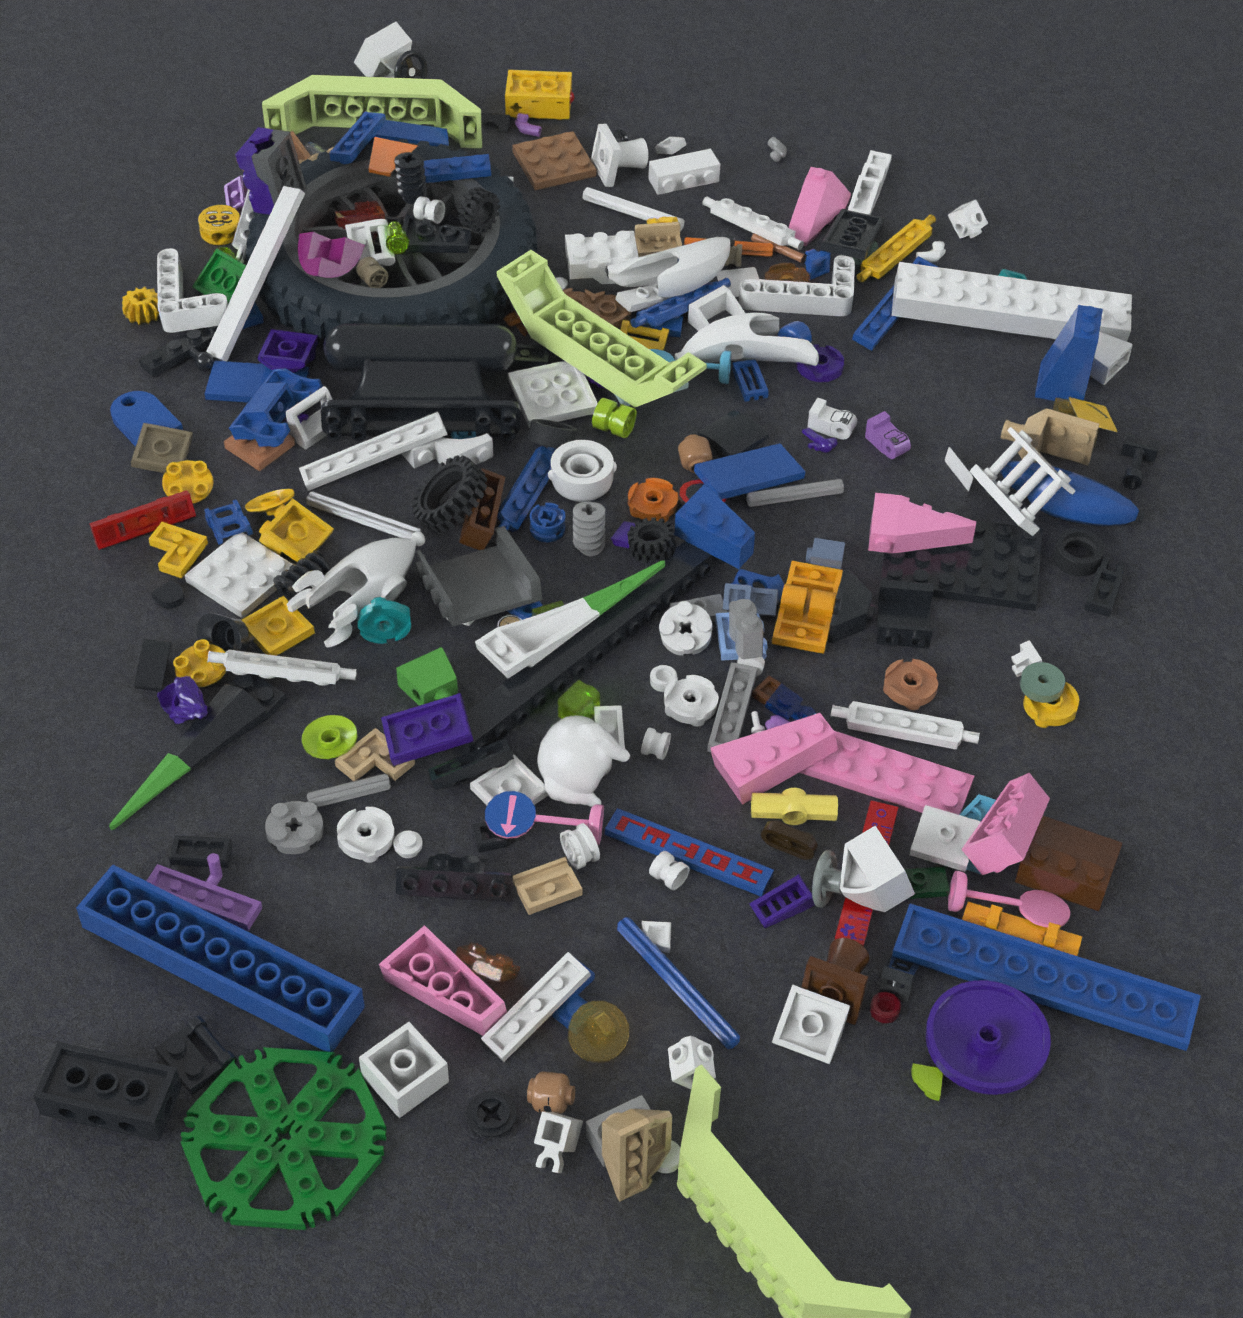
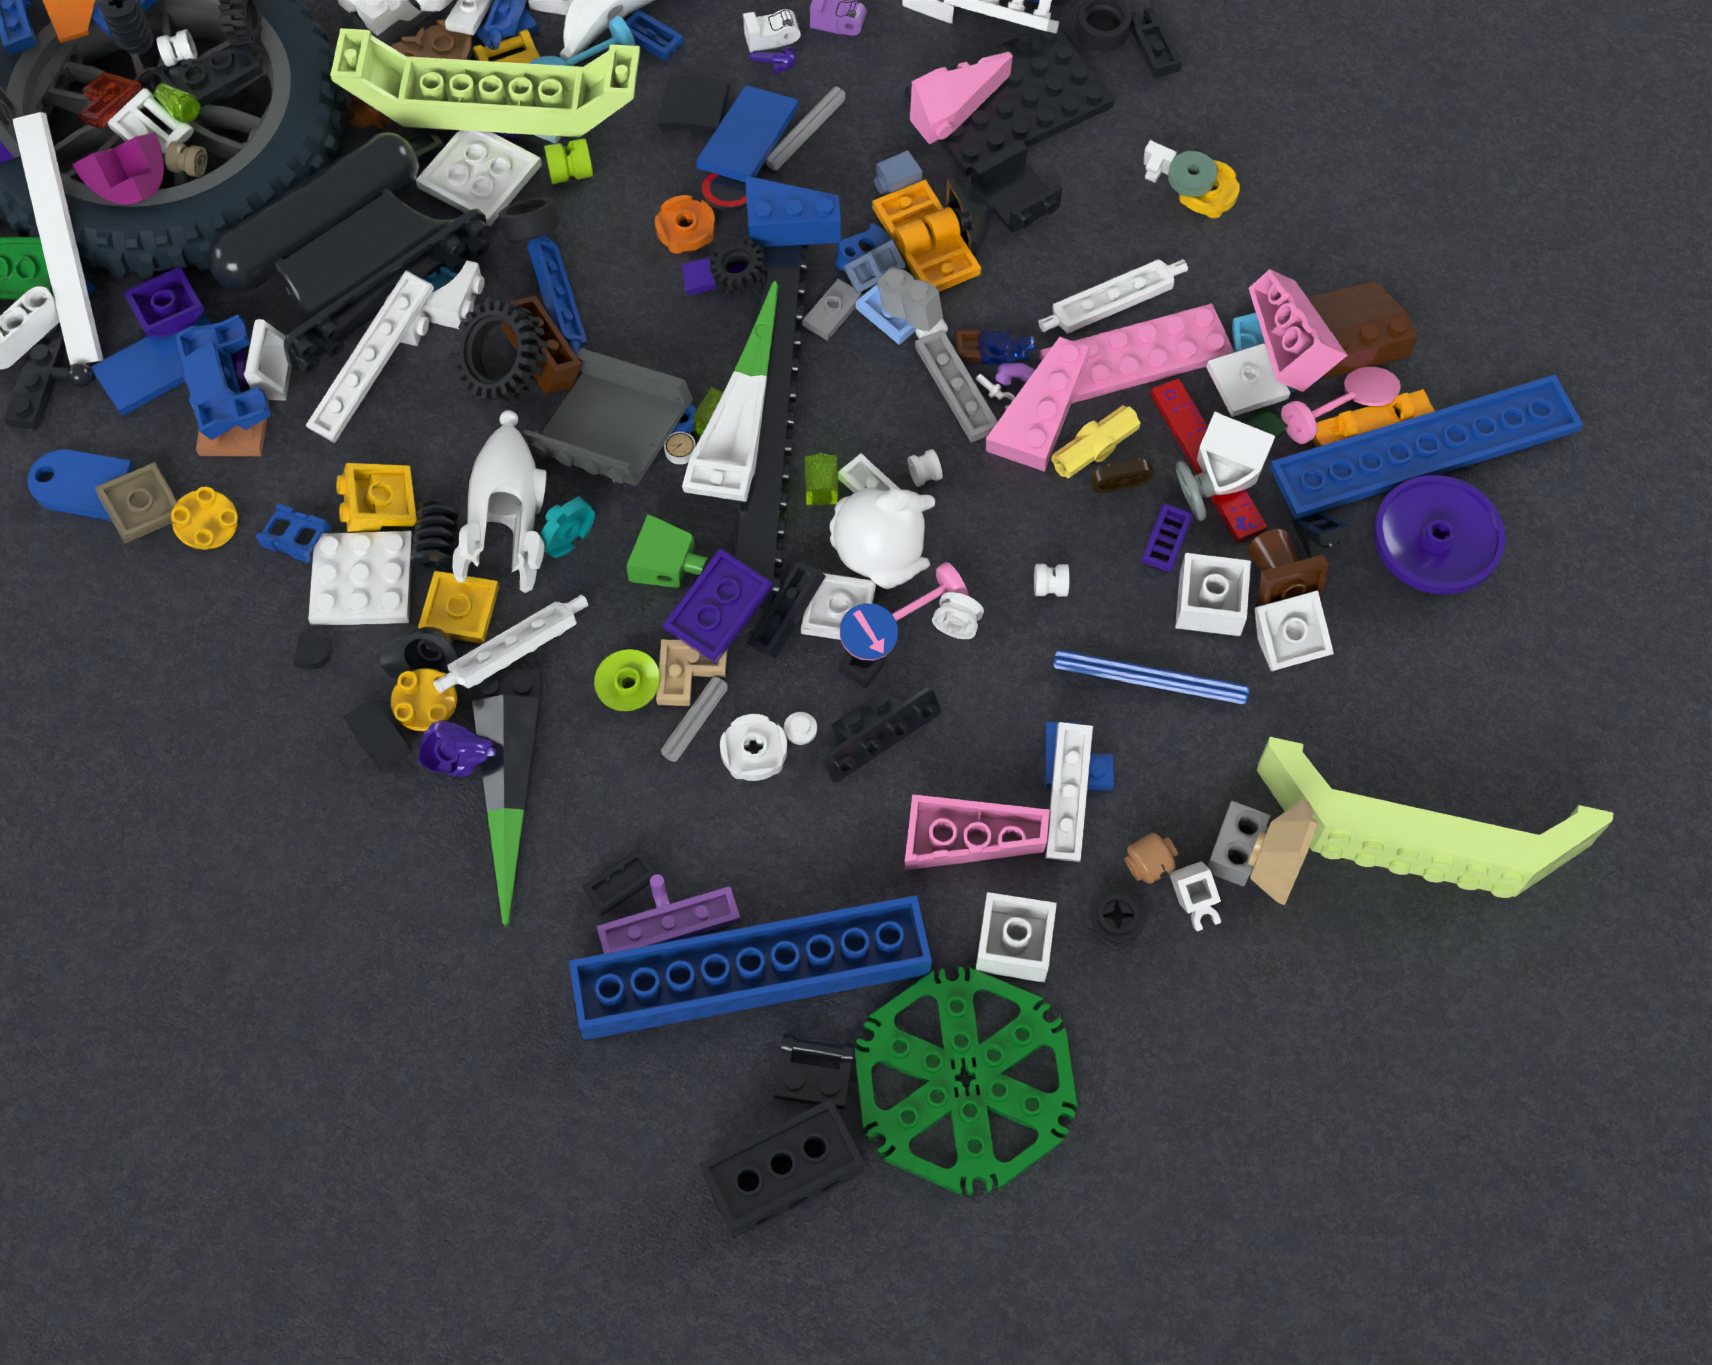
camera: 40 degrees left, 15 degrees up
red hinge [89,490,196,550] -> none
yellow plate [149,522,208,578] -> none
yellow dish [245,489,295,516] -> none
light grey plate [265,801,324,854] -> none
axle [306,491,422,539] -> none
clear orange plate [455,942,521,982] -> none
tan plate [513,857,582,915] -> none
blue wheel [530,503,565,543] -> none
white piece [548,440,617,502] -> none
clear yellow tile [568,1001,629,1063] -> none
light grey piece [573,501,606,557] -> none
blue tile [605,808,774,897] -> none
white tile [642,921,671,953] -> none
white tile [650,665,677,692] -> none
white plate [659,601,713,656] -> none
white plate [664,675,719,727] -> none
white brick [668,1035,716,1089] -> none
medium nougat head [678,434,713,473] -> none
dark red tile [870,992,901,1023] -> none
nougat plate [883,659,938,710] -> none
lime tile [911,1063,943,1101] -> none
none -> white brick [1175,553,1251,636]

